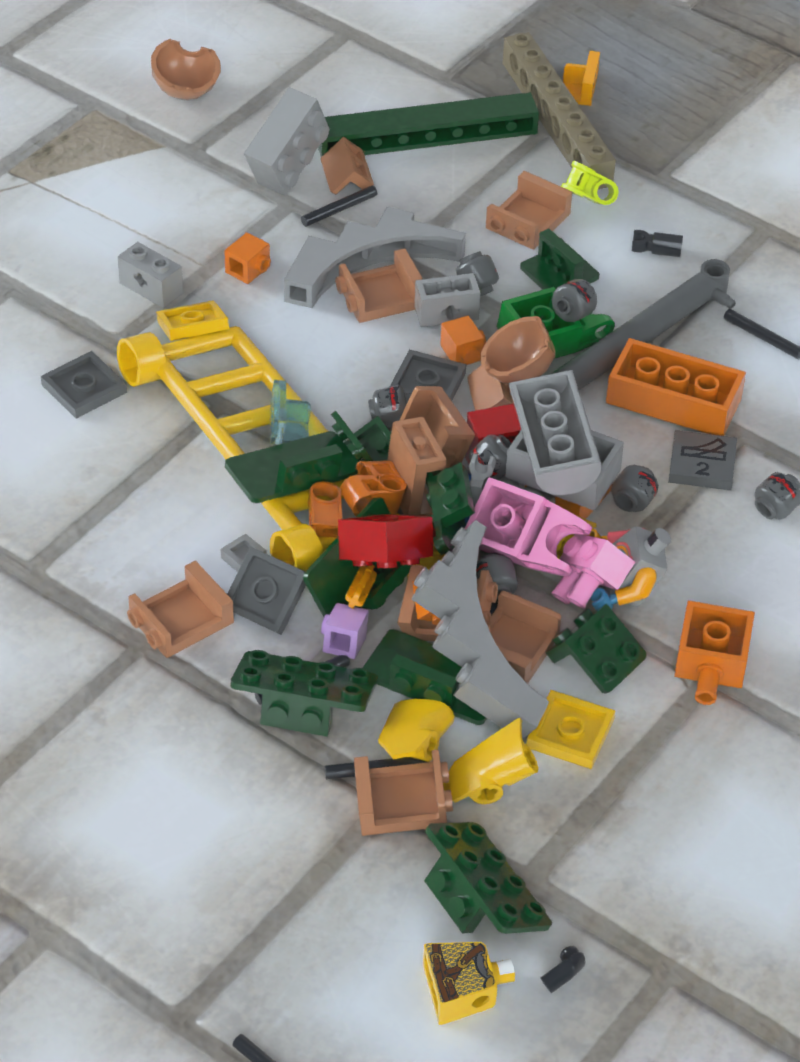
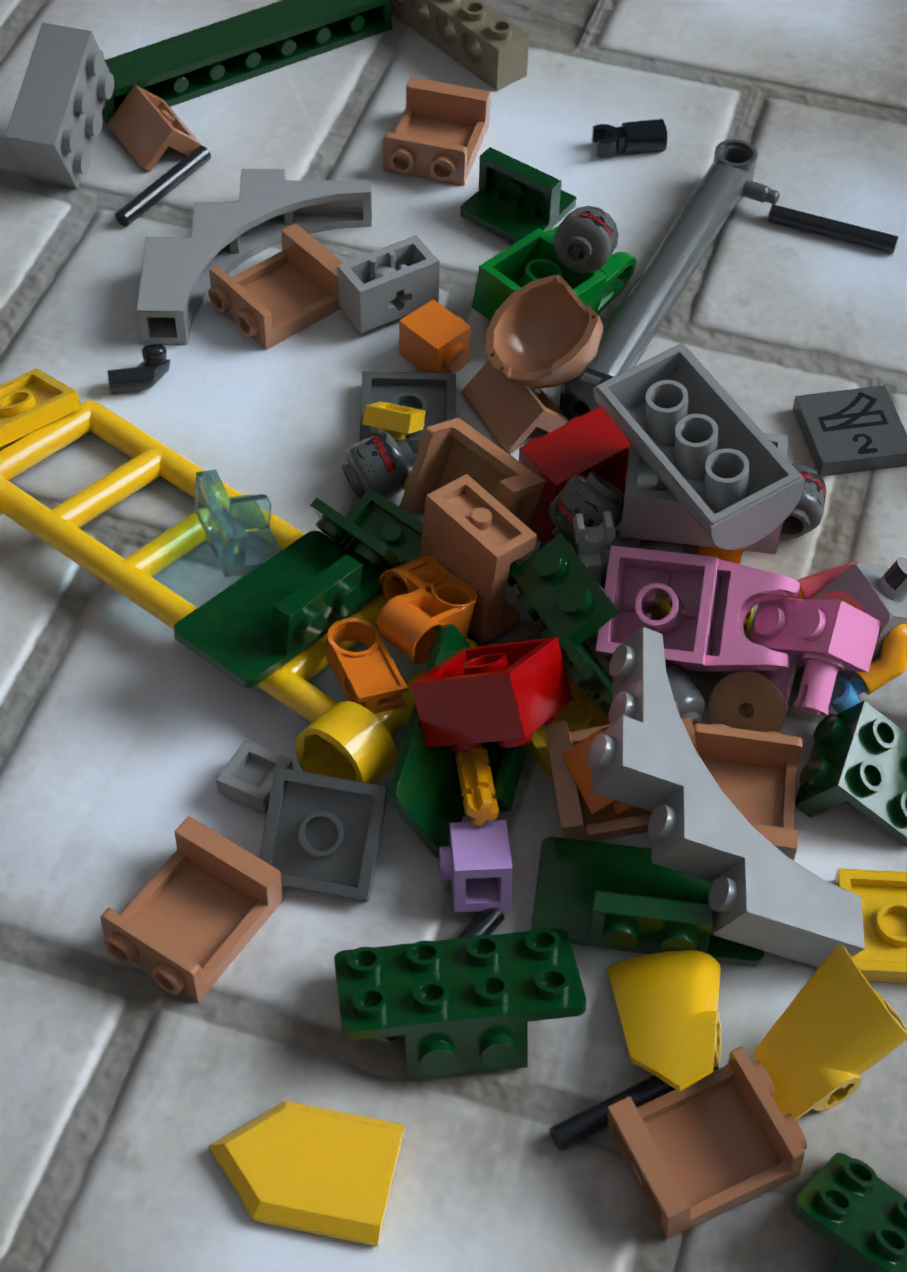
camera: 20 degrees left, 5 degrees up
orange brick [224,232,271,284] -> none
dark grey head [456,251,499,297] -> none
neon yellow piece [561,161,619,205] -> none
orange brick [606,338,746,436] -> none
none -> black arm [108,344,170,393]
none -> yellow tile [208,1101,405,1247]
none -> yellow plate [362,401,426,440]
none -> medium nougat piece [708,670,786,732]

